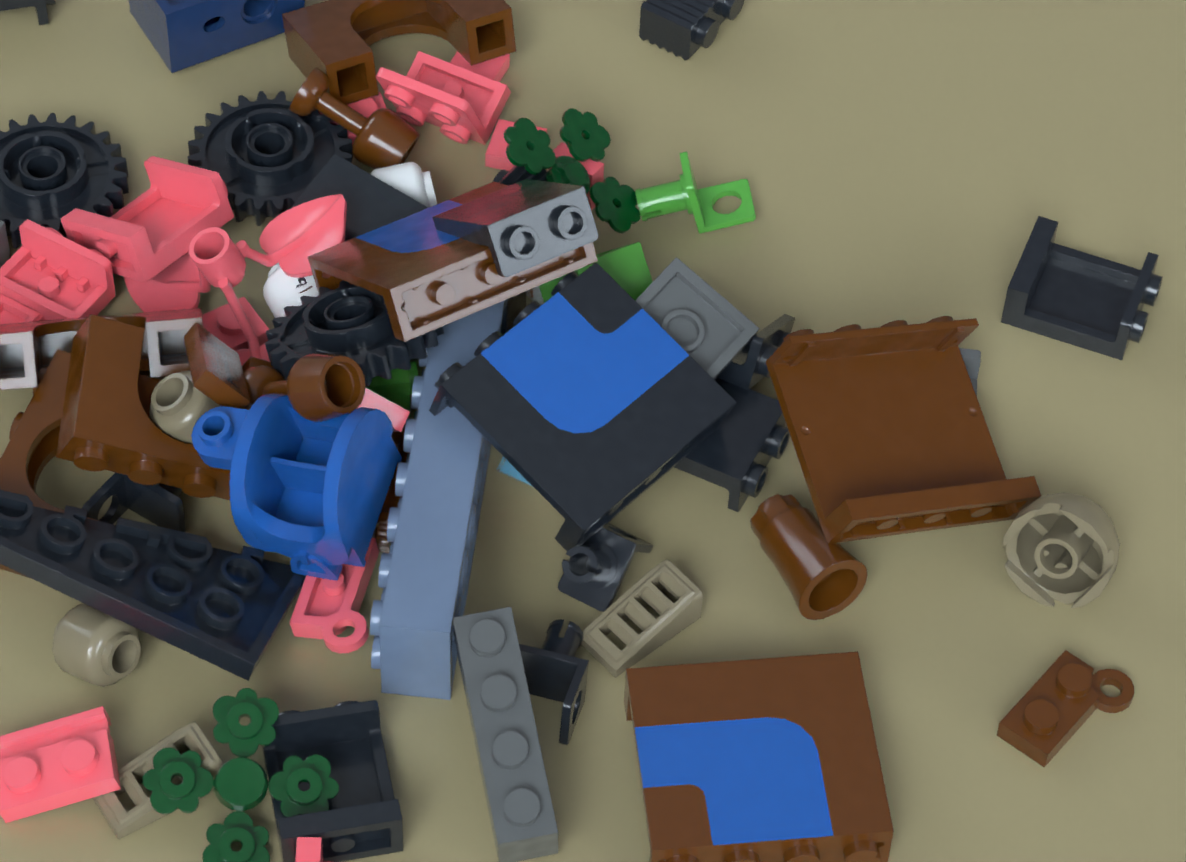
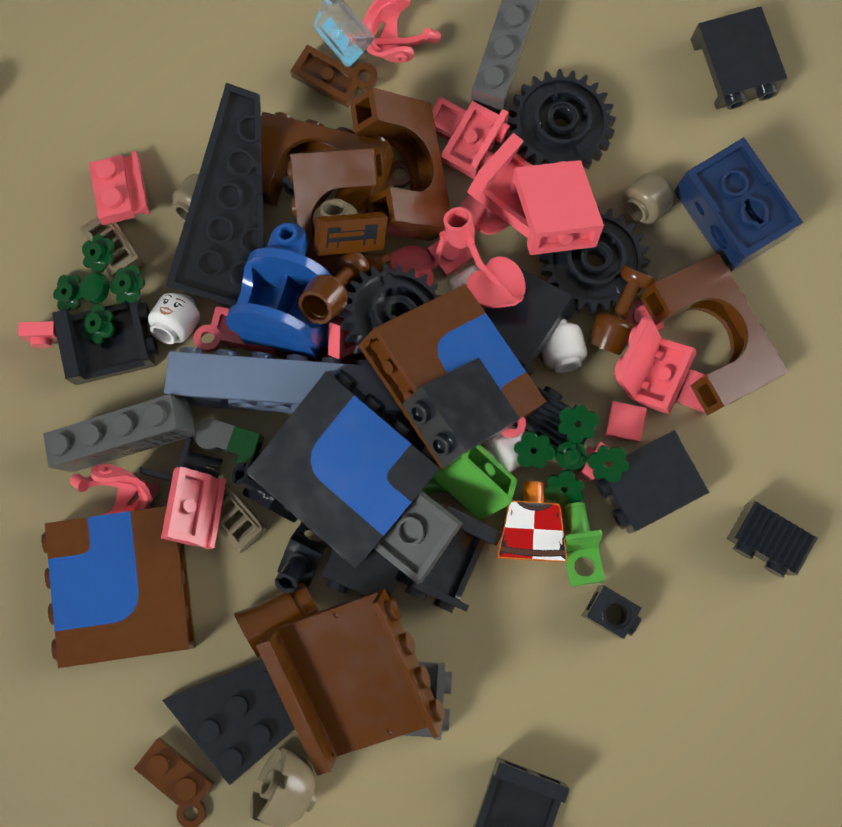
camera: 90 degrees right, 30 degrees up
none -> coral helmet [70,464,158,515]
none -> white head [148,293,200,344]
none -> coral plate [161,466,226,550]
none -> black wing [162,659,295,785]
none -> leg [194,419,265,466]
none -> black bracket [275,522,329,593]
none -> torso [496,481,567,562]
none -> coral panel [510,160,604,255]
none -> black brick [581,585,642,639]
none -> black panel [595,430,710,534]
none -> dark tan head [623,173,674,224]

